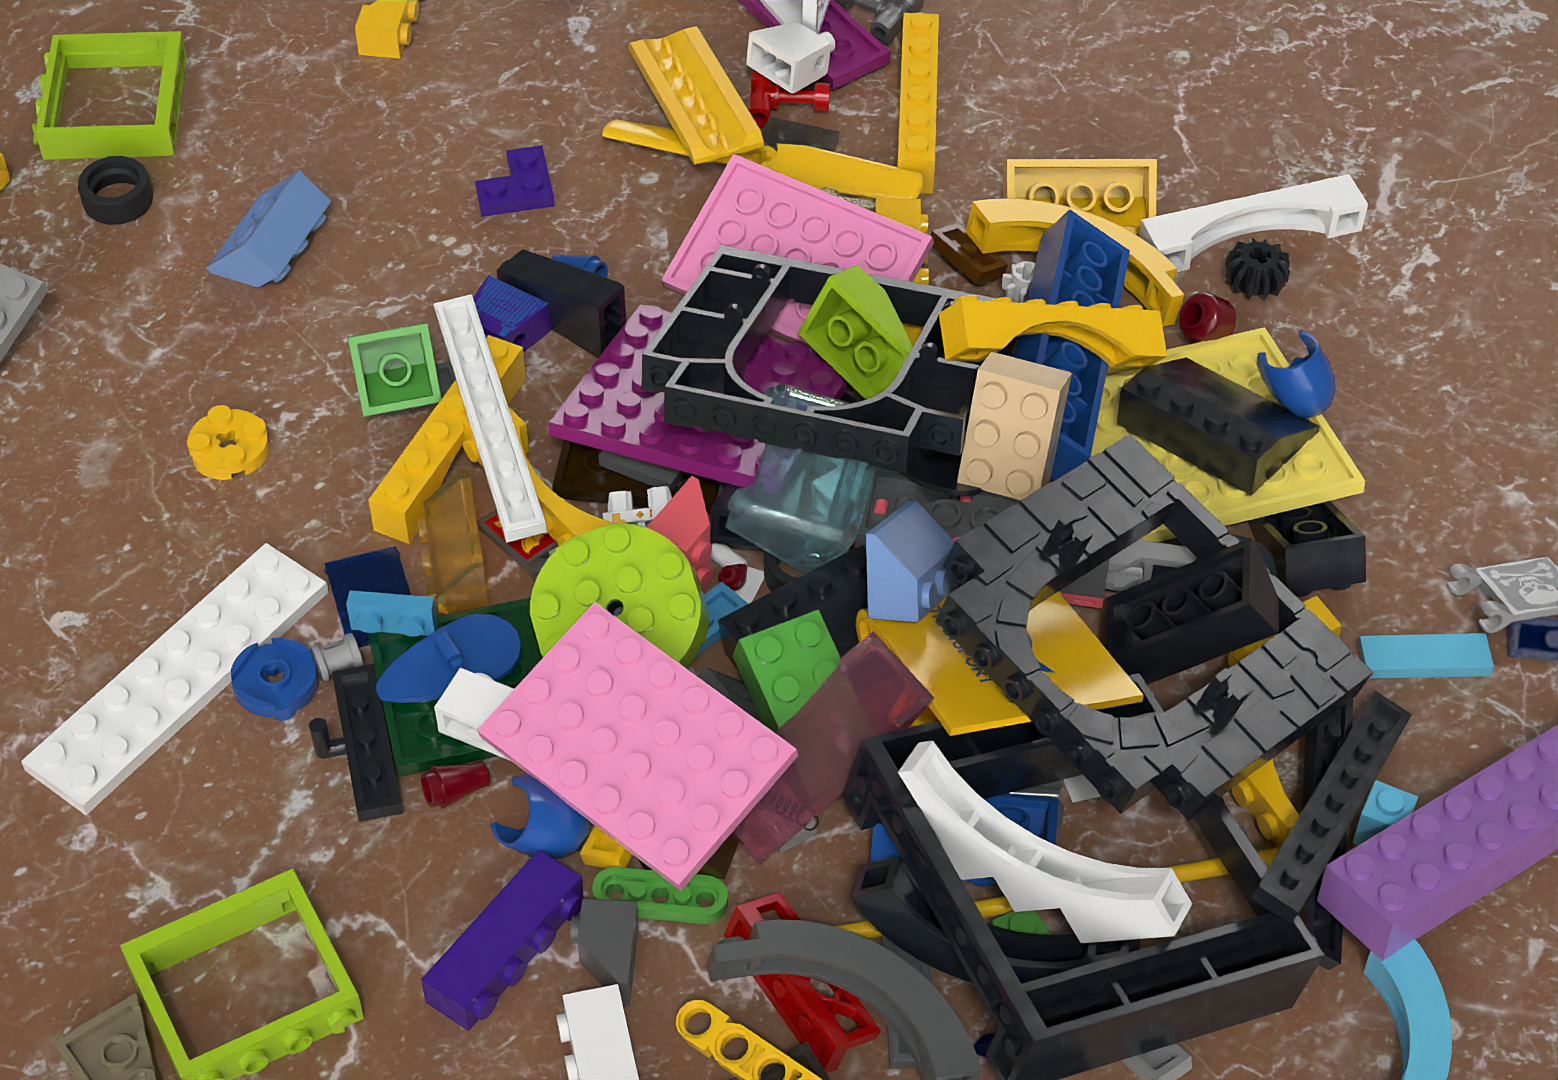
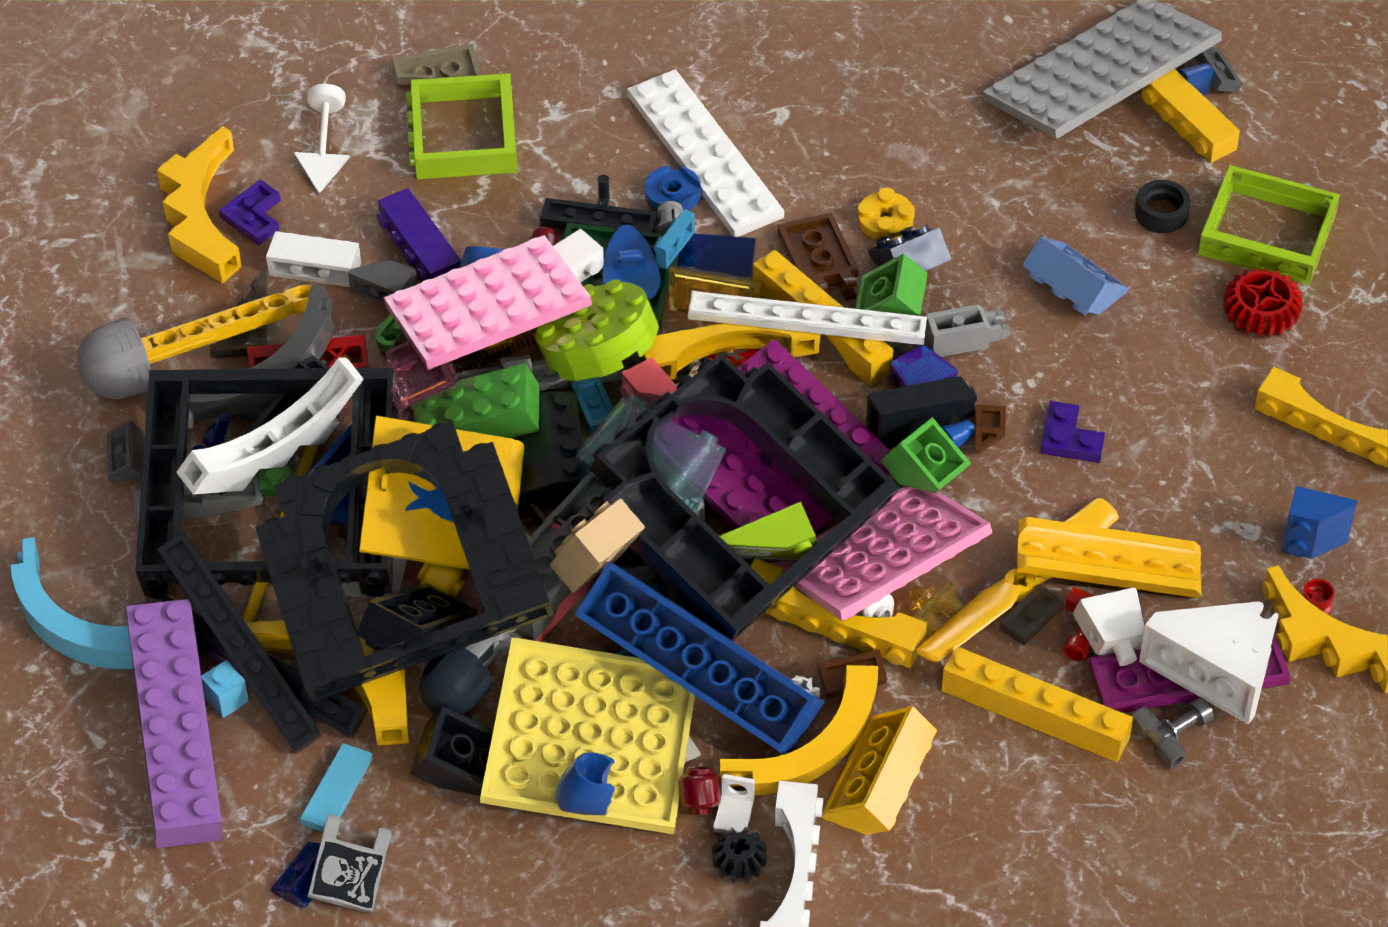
camera: 115 degrees right, 0 degrees up
medium blue slope [866,500,959,622] -> none
yellow arch [939,295,1168,369] -> none
black slope [1117,357,1320,496] -> none
none -> white bracket [713,774,755,834]
none -> reddish brown tile [778,213,859,301]
none -> slope [868,225,951,271]
none -> bright green slope [880,417,971,493]
none -> light grey hinge [925,304,1012,357]
none -> reddish brown slope [975,405,1006,454]
none -> red gear [1223,267,1303,338]

